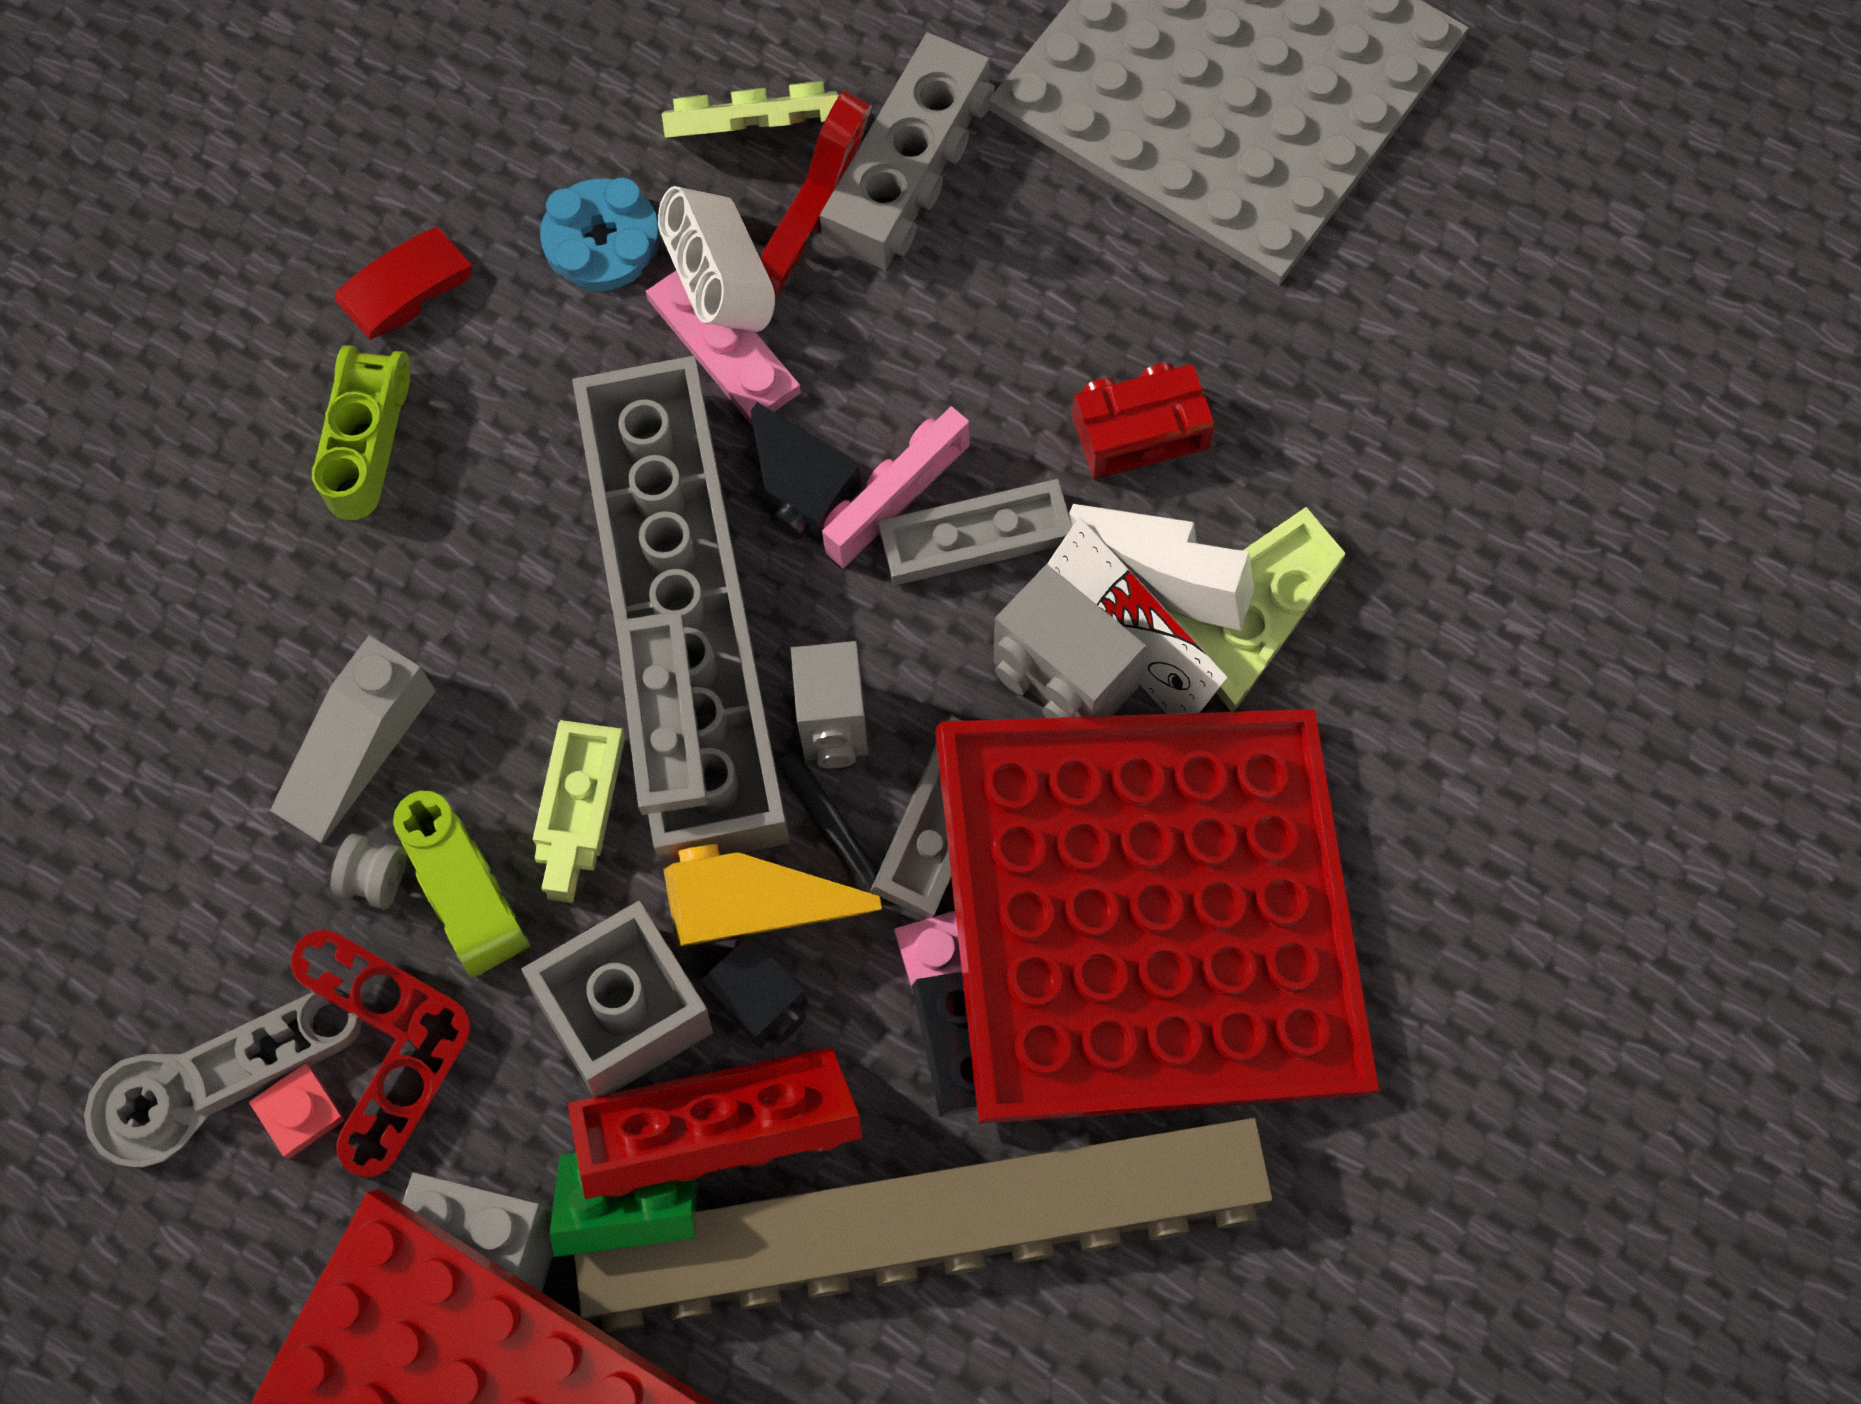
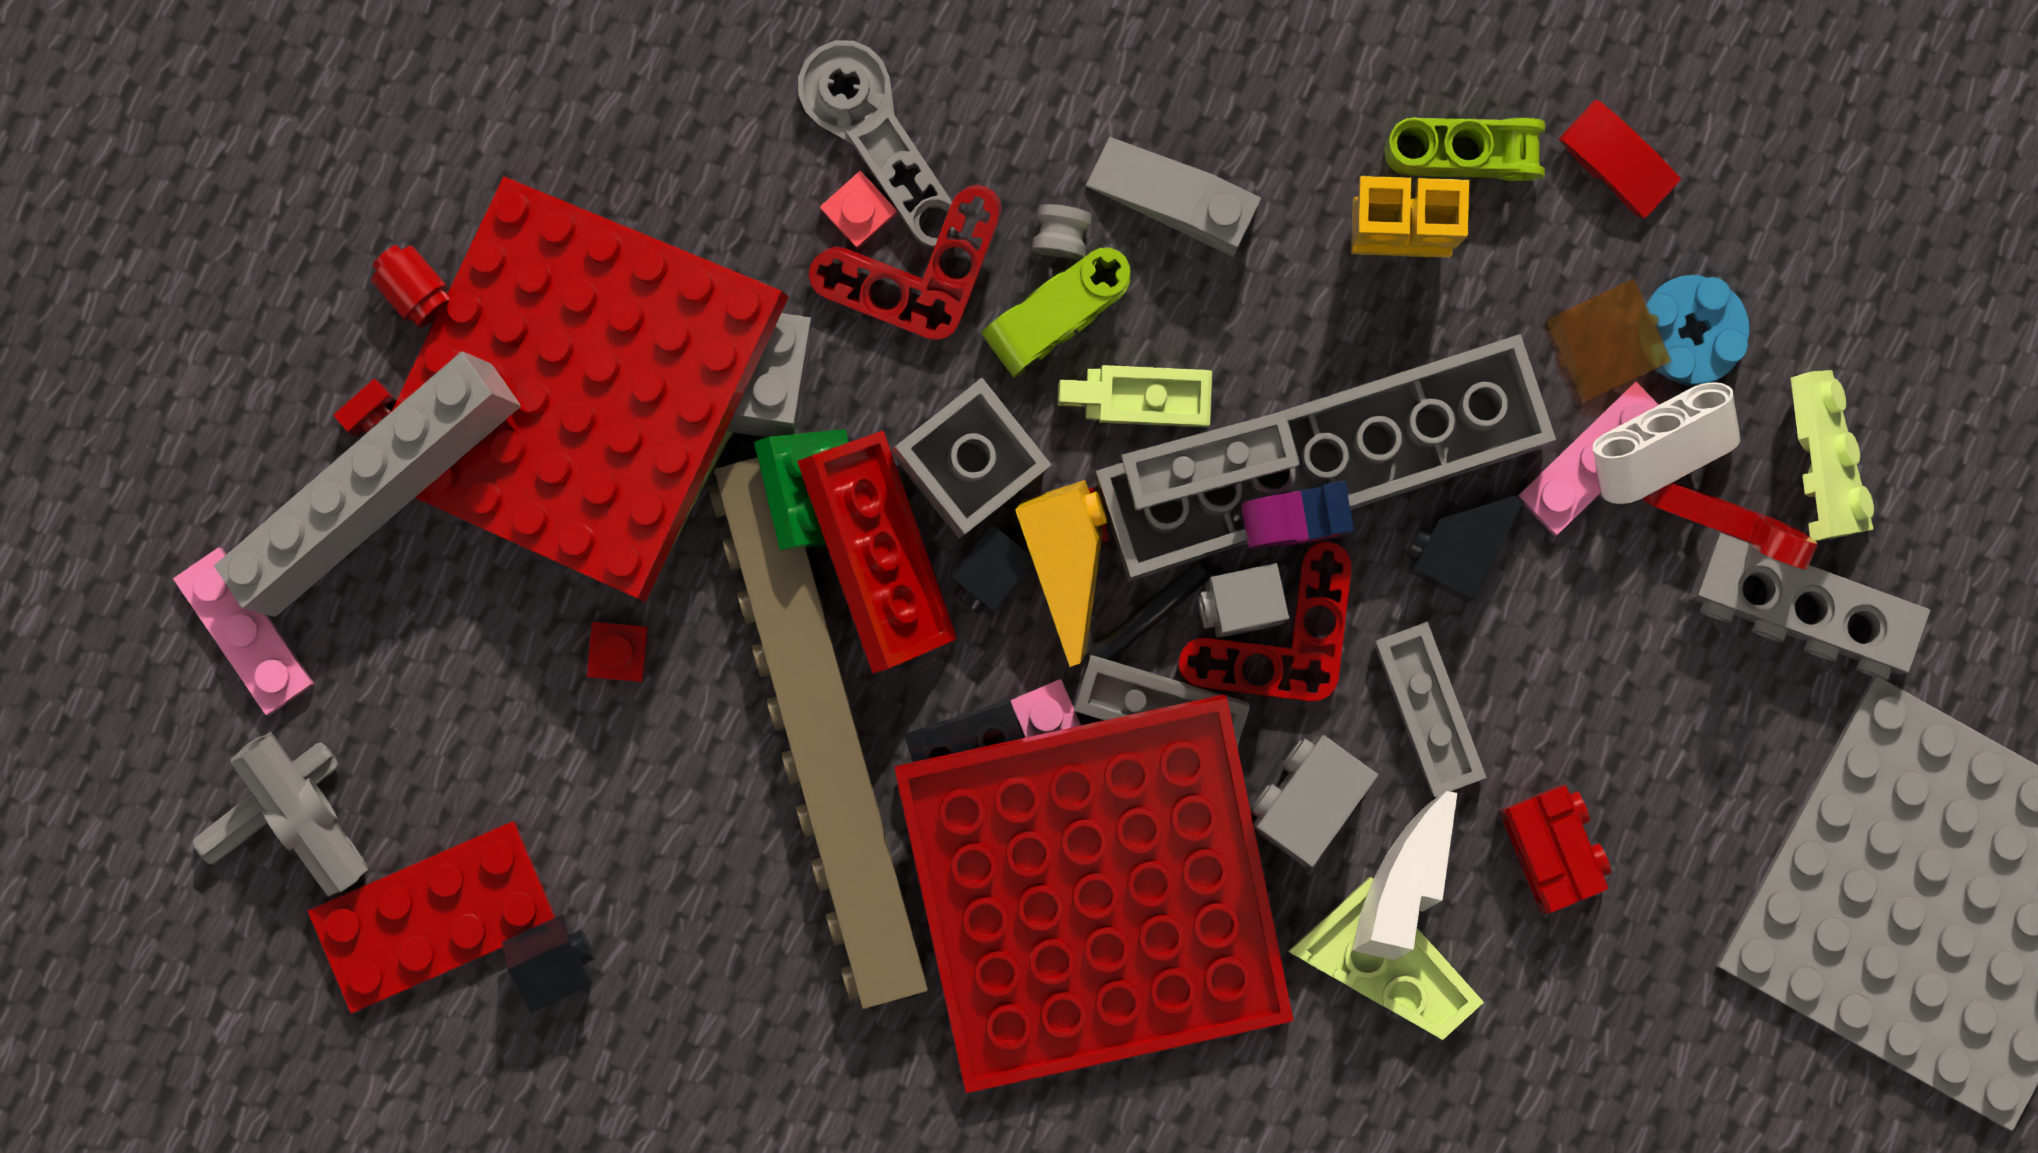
camera: 75 degrees right, 15 degrees up
bright pink plate [822,406,970,569] -> none
white sticker [1047,516,1228,714] -> none
none -> red beam [1178,542,1352,702]
none -> leg [1241,481,1354,549]
none -> yellow hips [1351,176,1469,258]
none -> clear orange piece [1546,279,1673,402]

